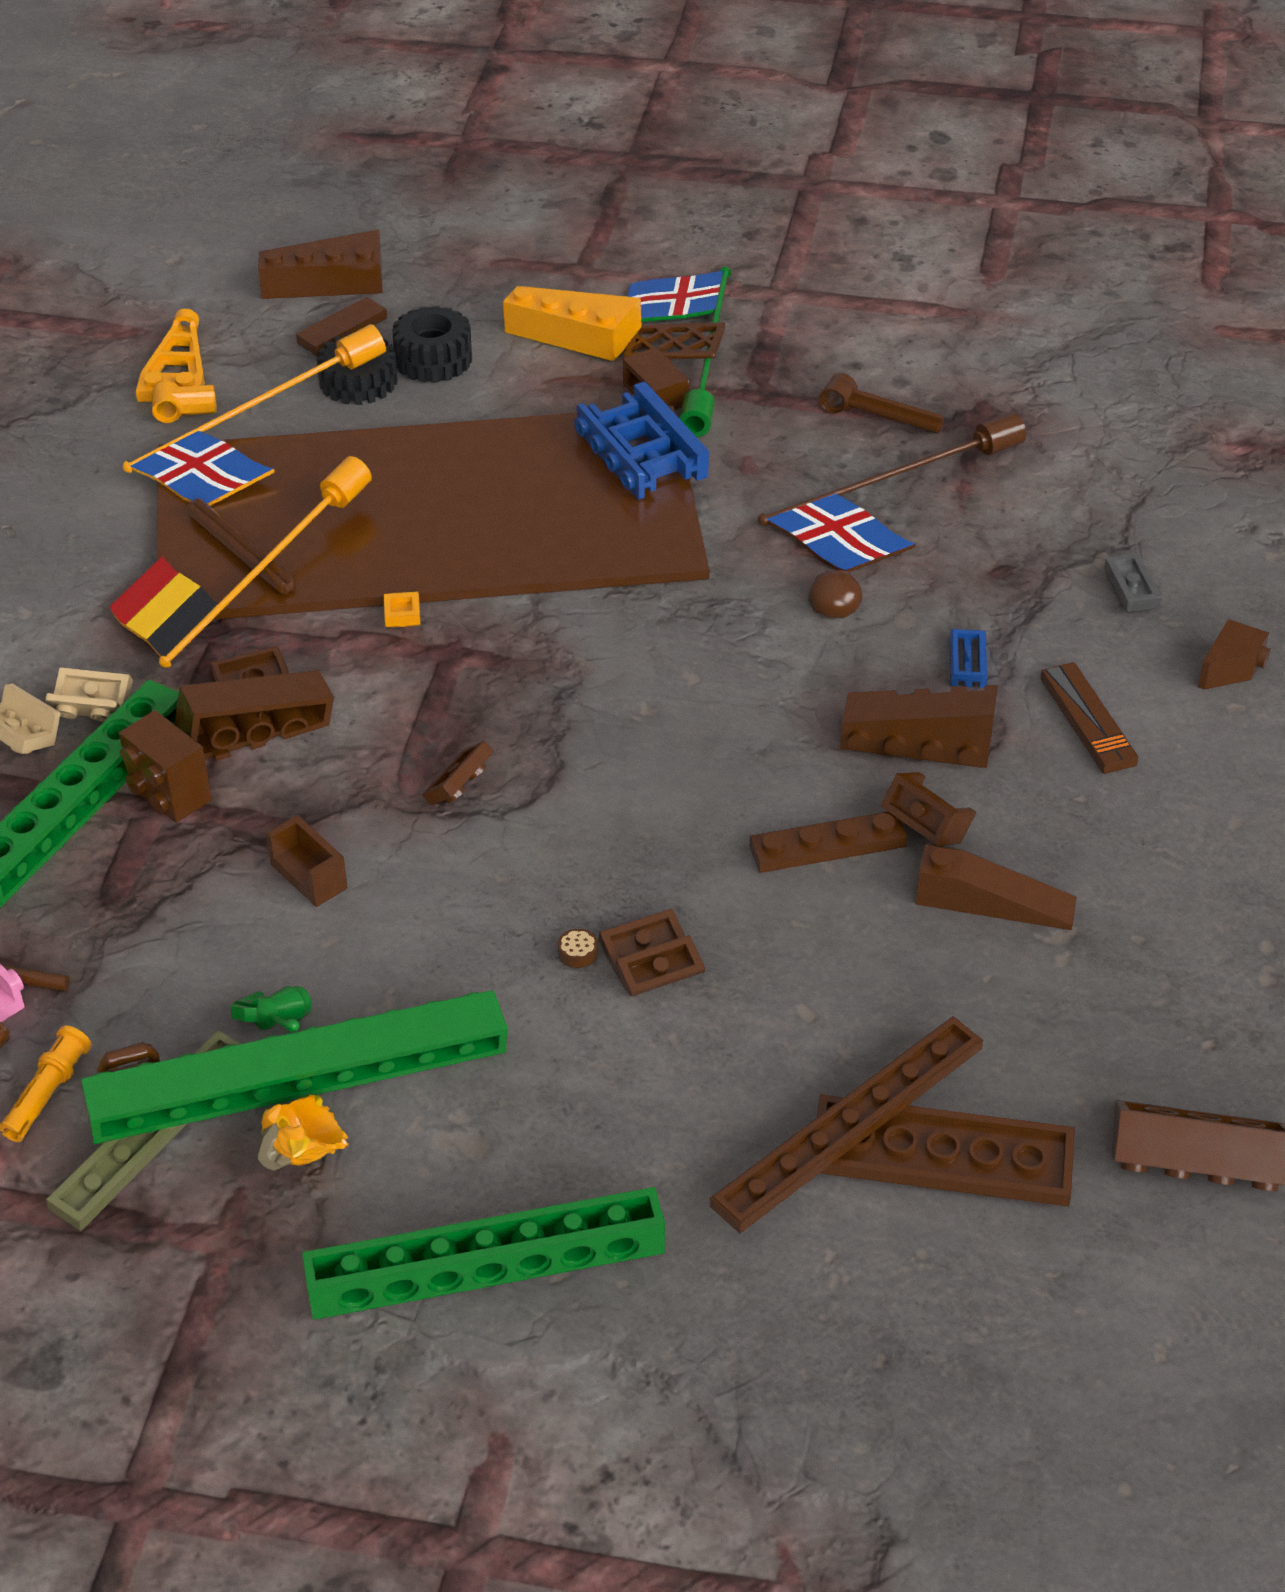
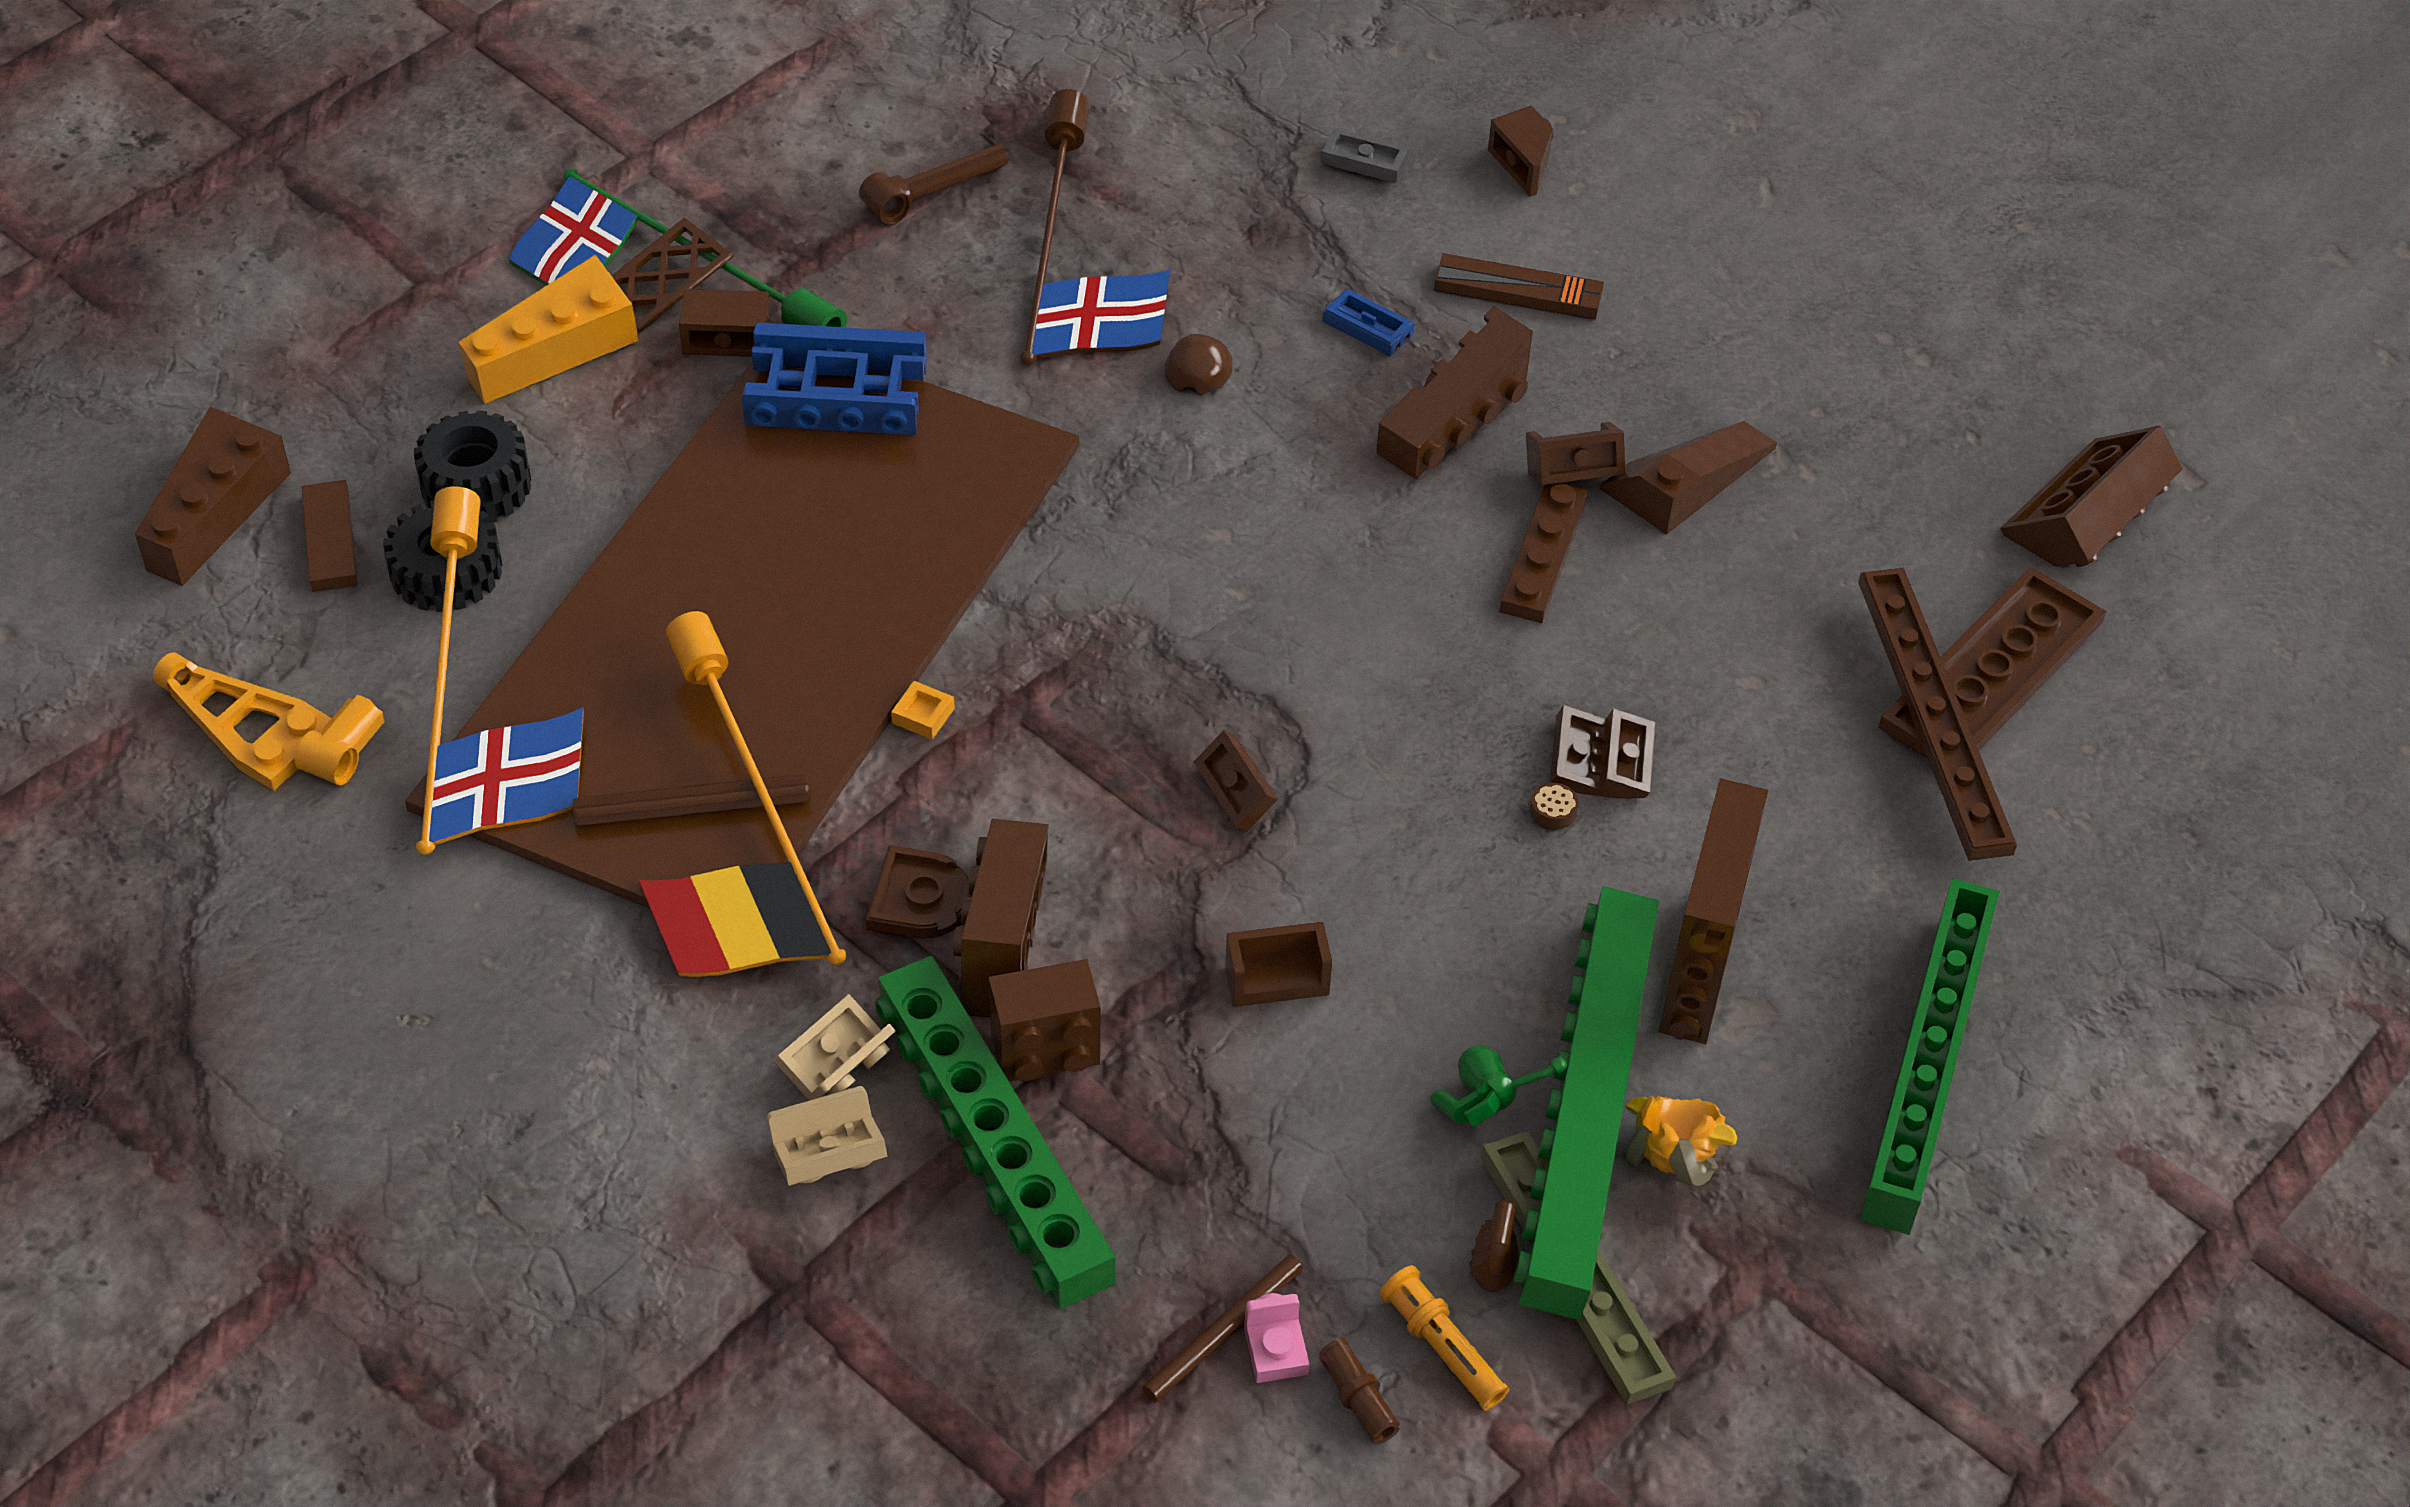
camera: 60 degrees left, 5 degrees up
none -> reddish brown window [1658,778,1769,1044]

